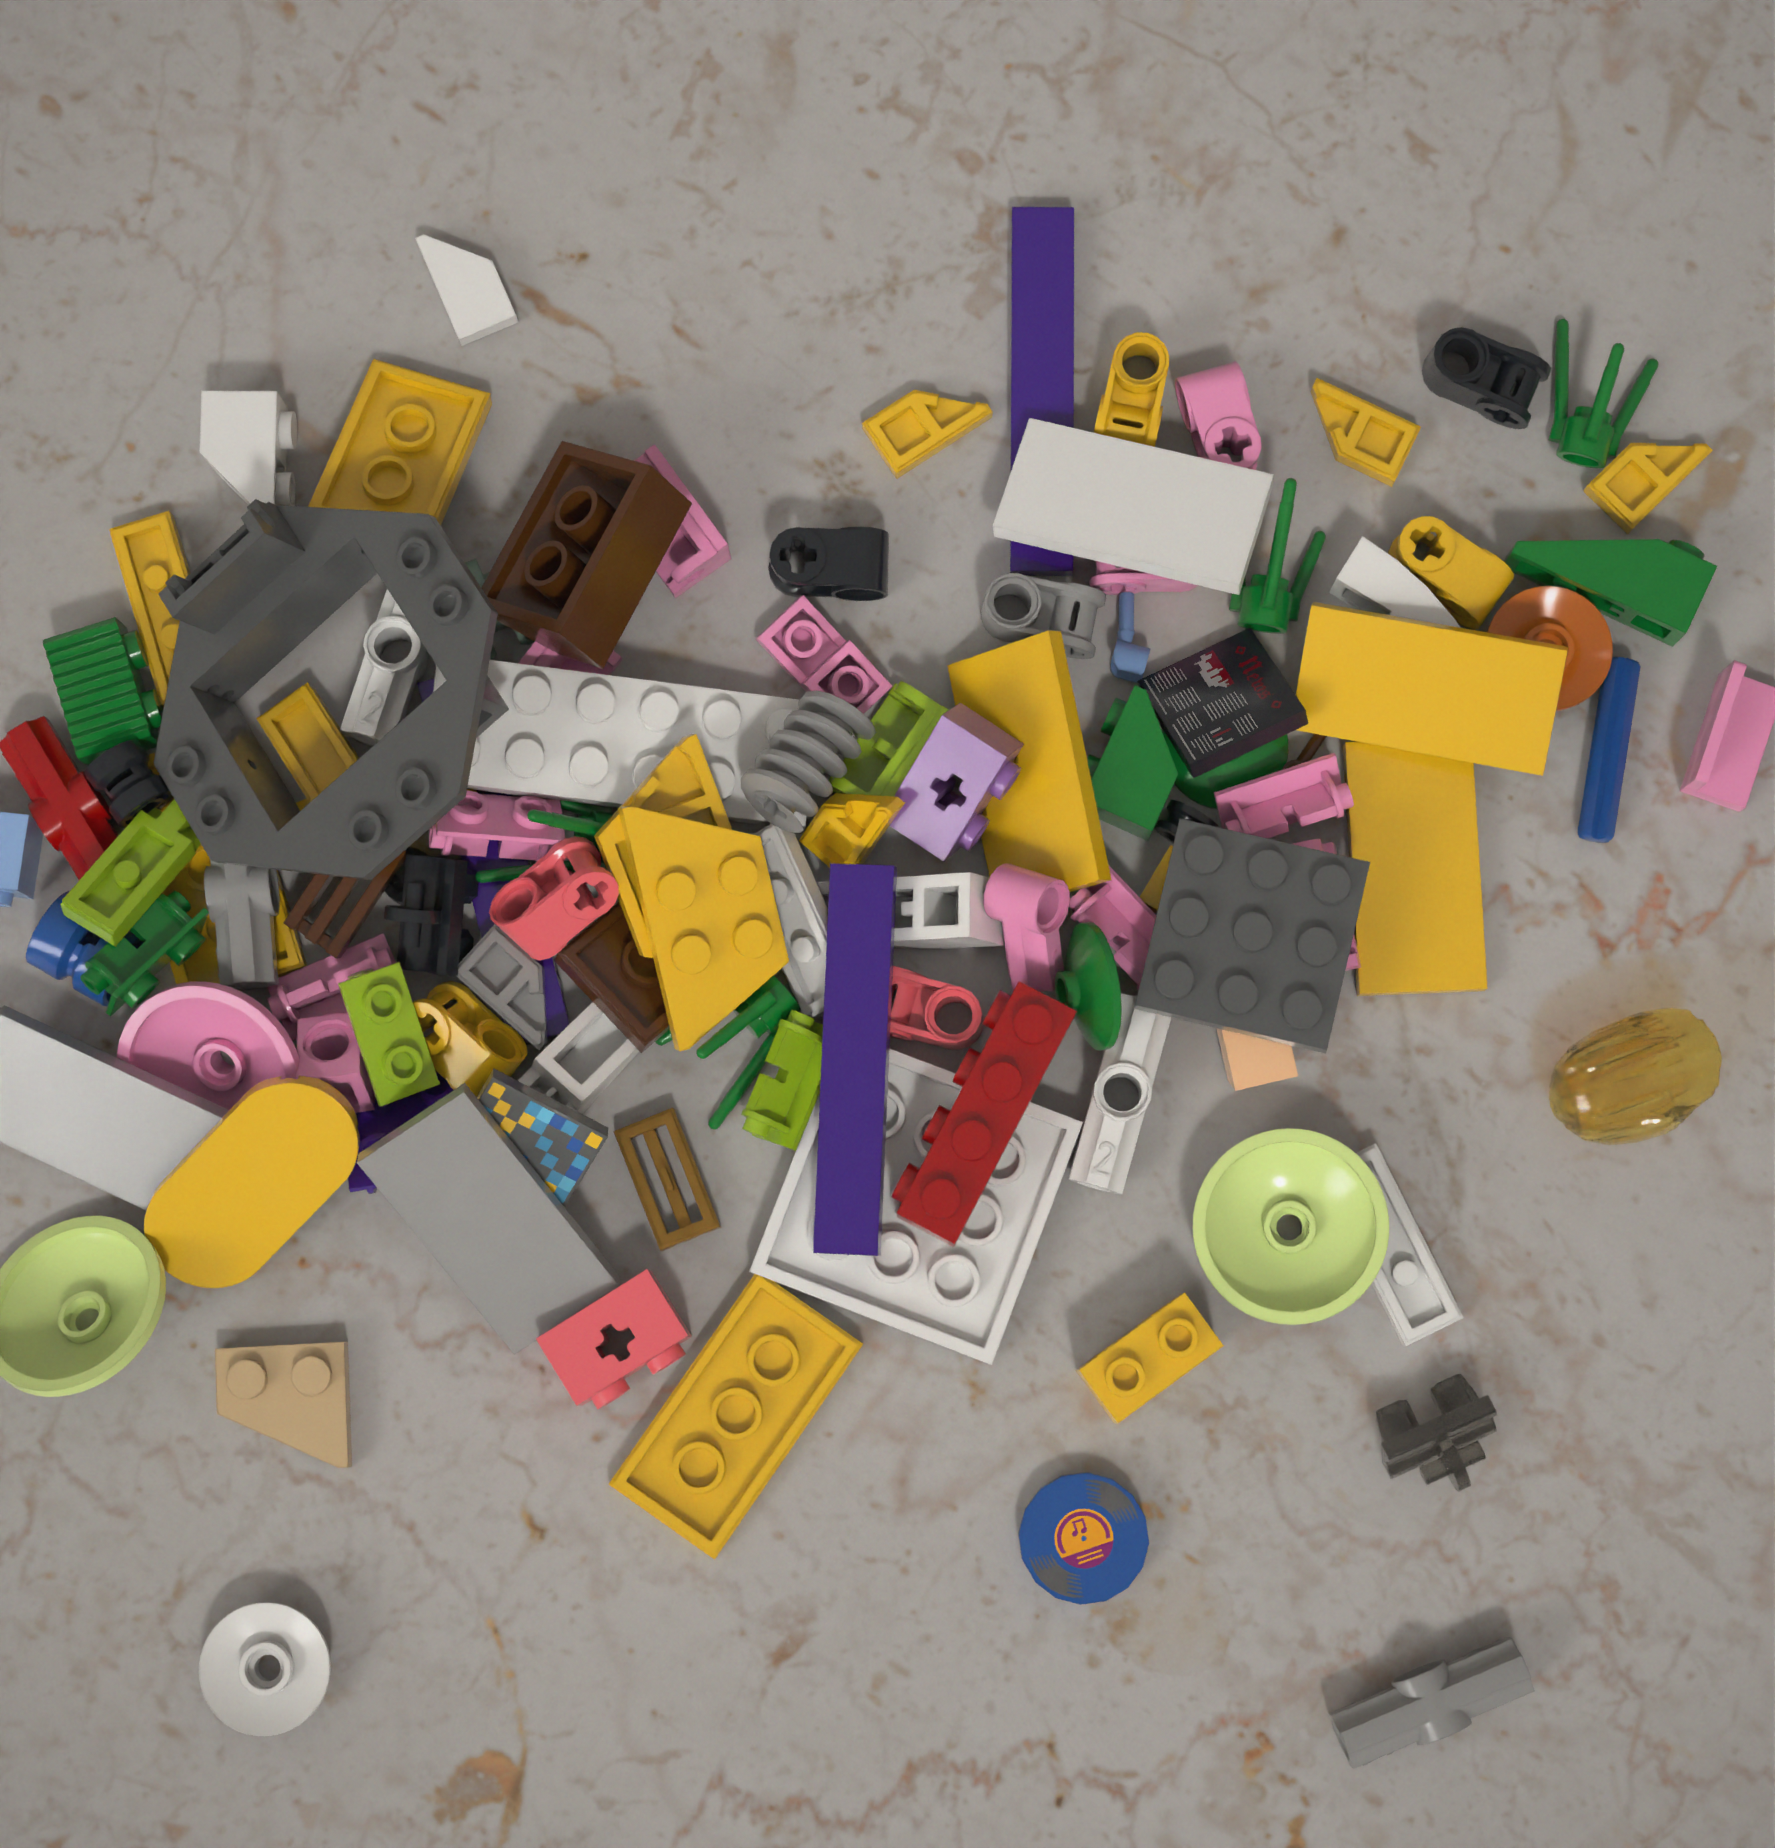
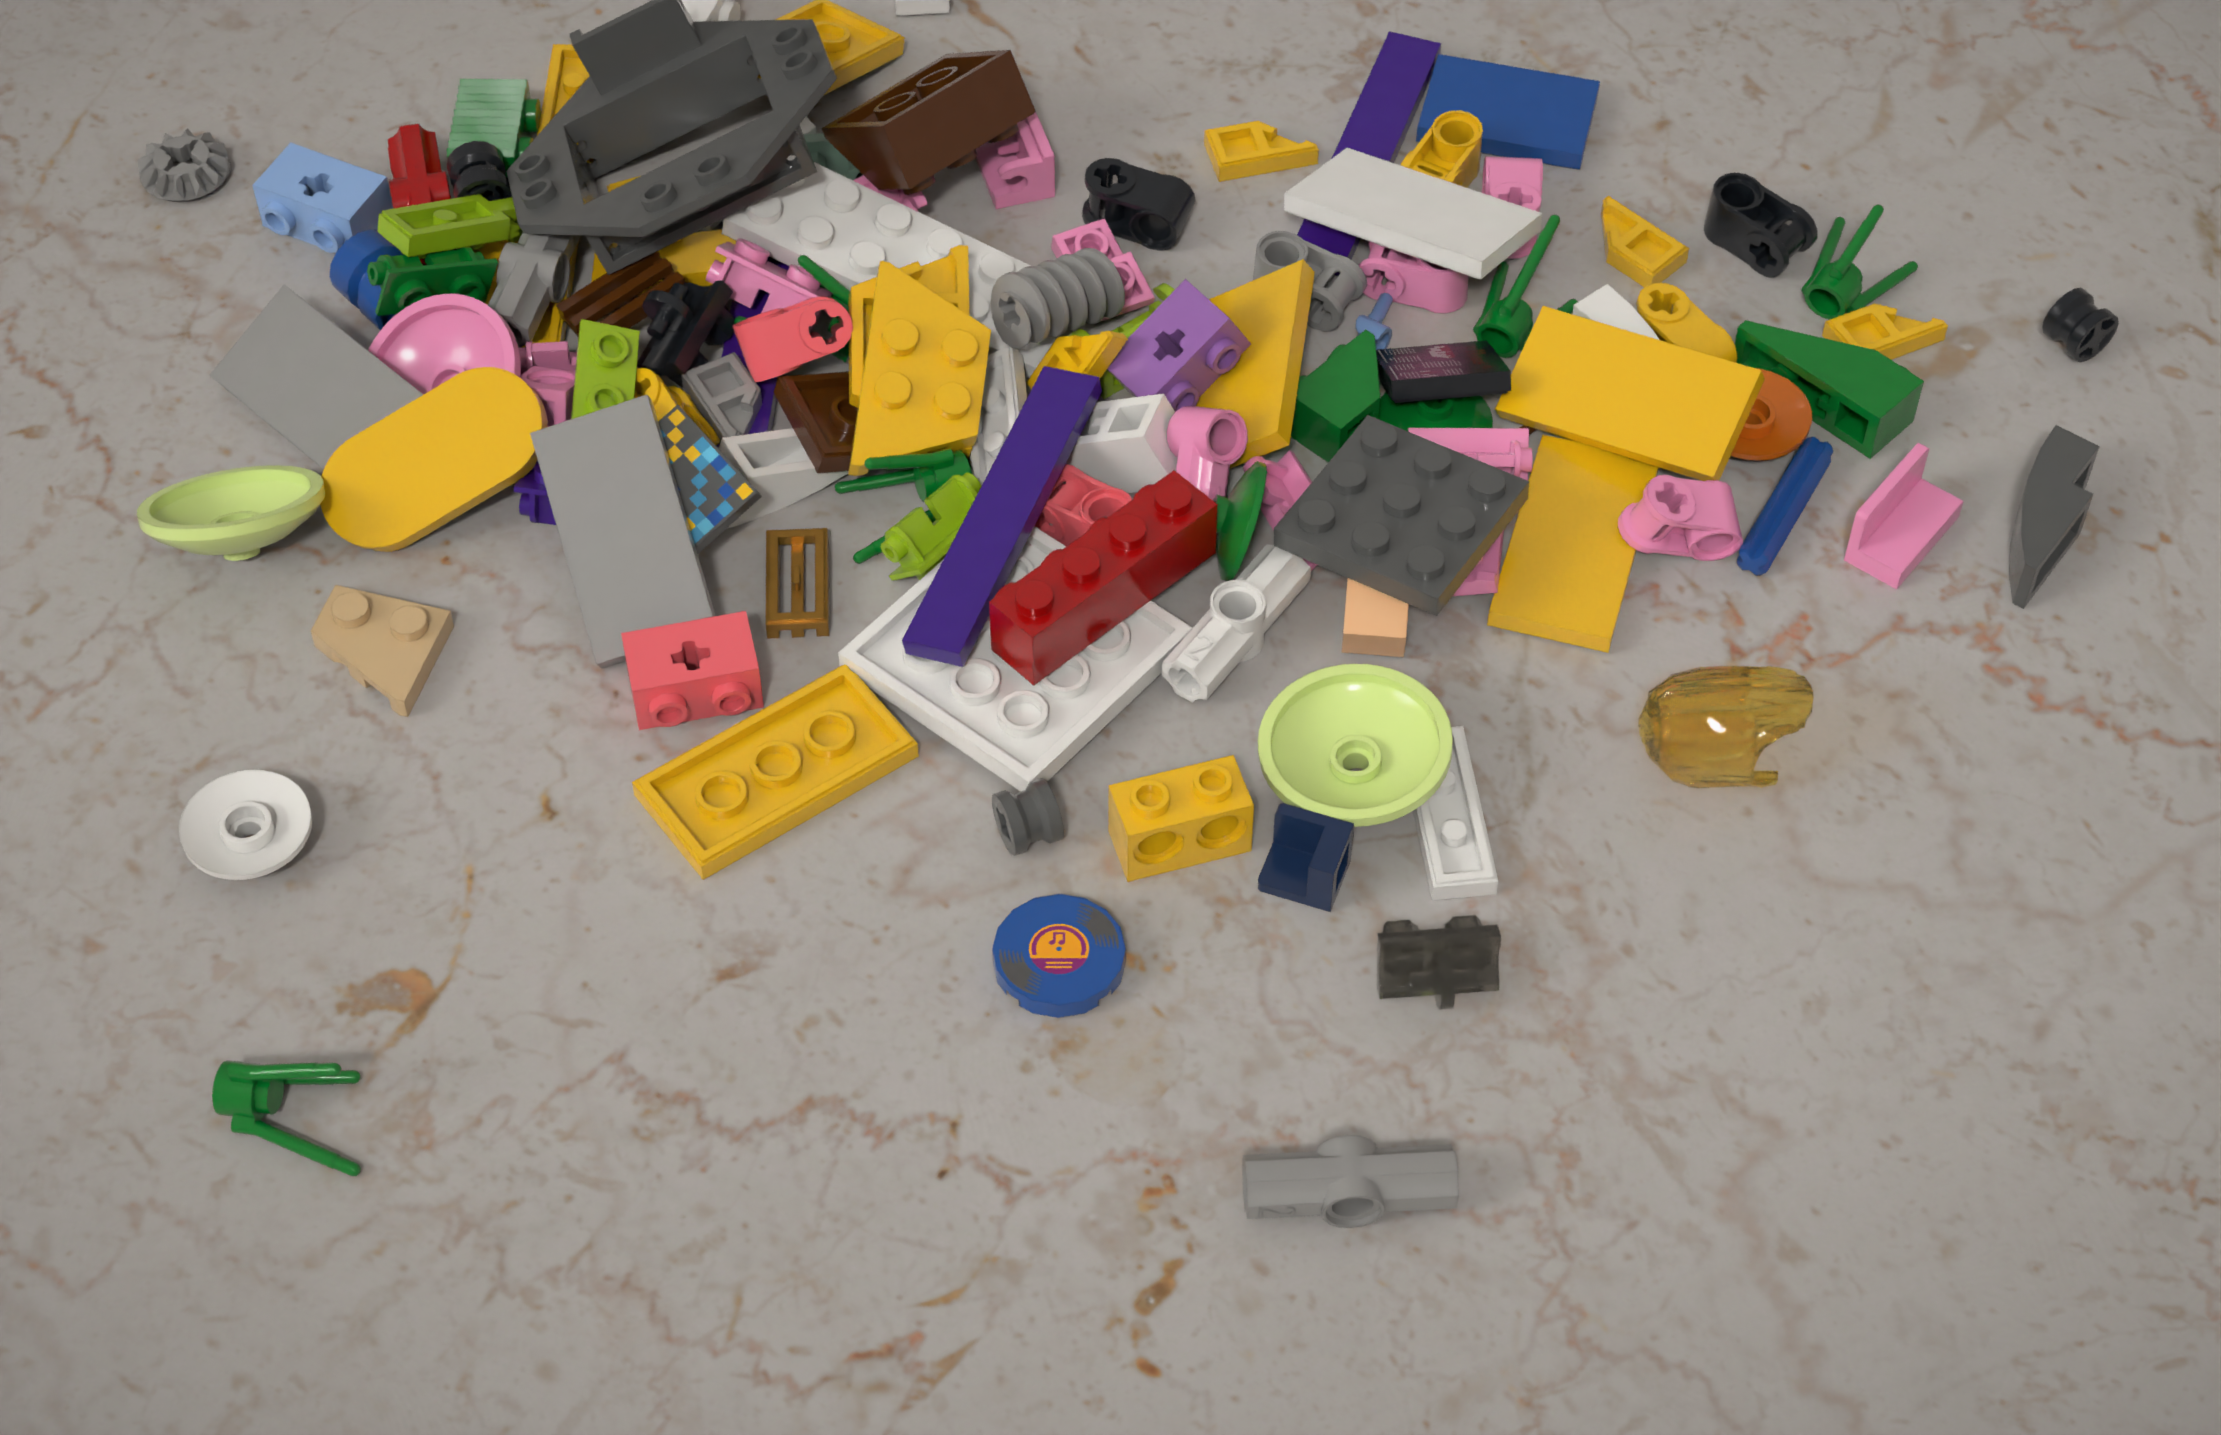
camera: 15 degrees right, 30 degrees down
none -> dark grey wheel [992,778,1064,856]
none -> dark blue panel [1258,803,1354,912]
none -> blue tile [1416,54,1600,169]
none -> bright pink piece [1618,475,1743,561]

